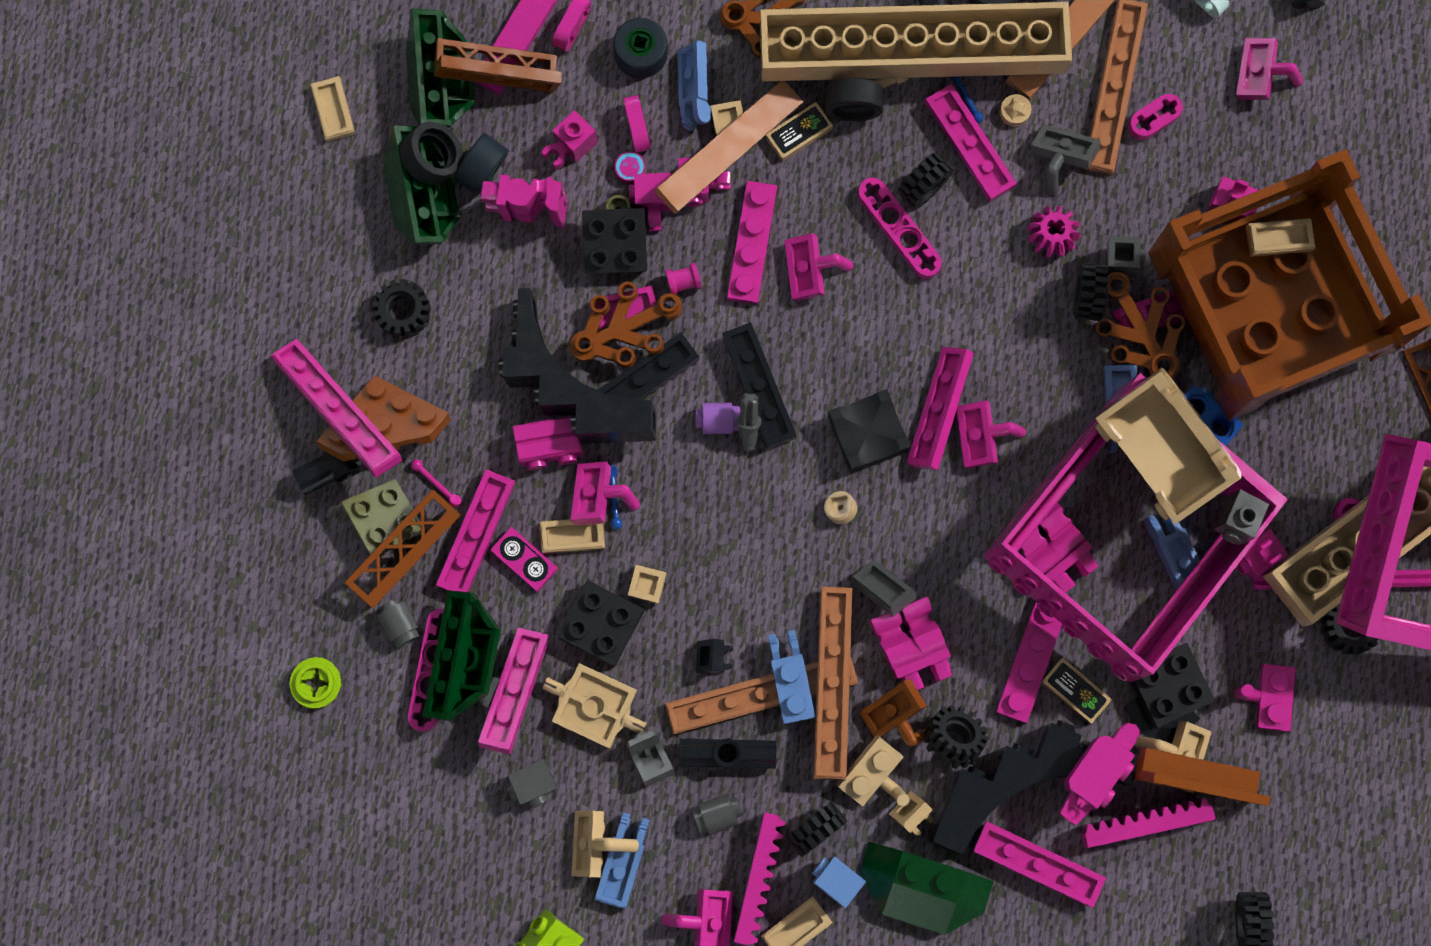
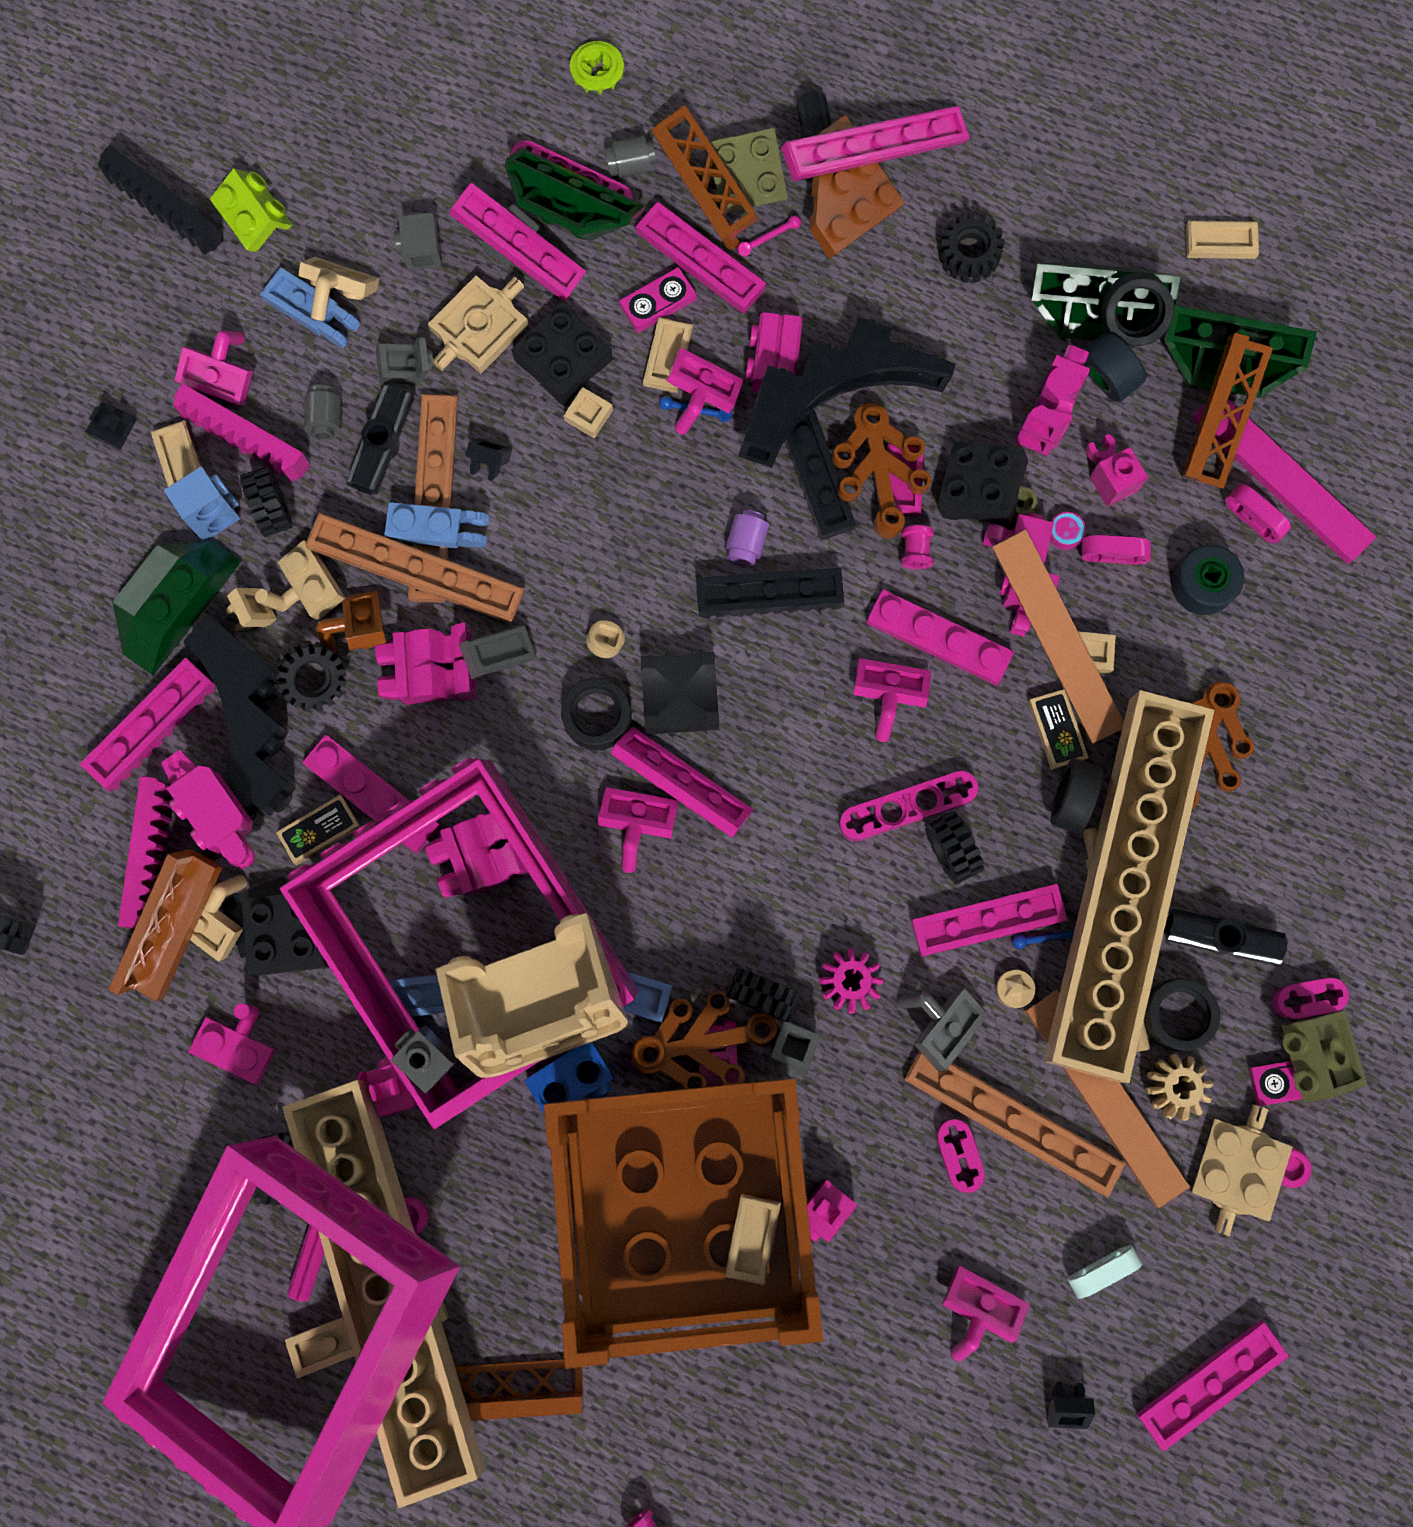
camera: 105 degrees right, 0 degrees up
medium blue hinge [678,40,711,131] -> none
dark grey axle [736,393,761,451] -> none
none -> black tyre [561,677,632,751]

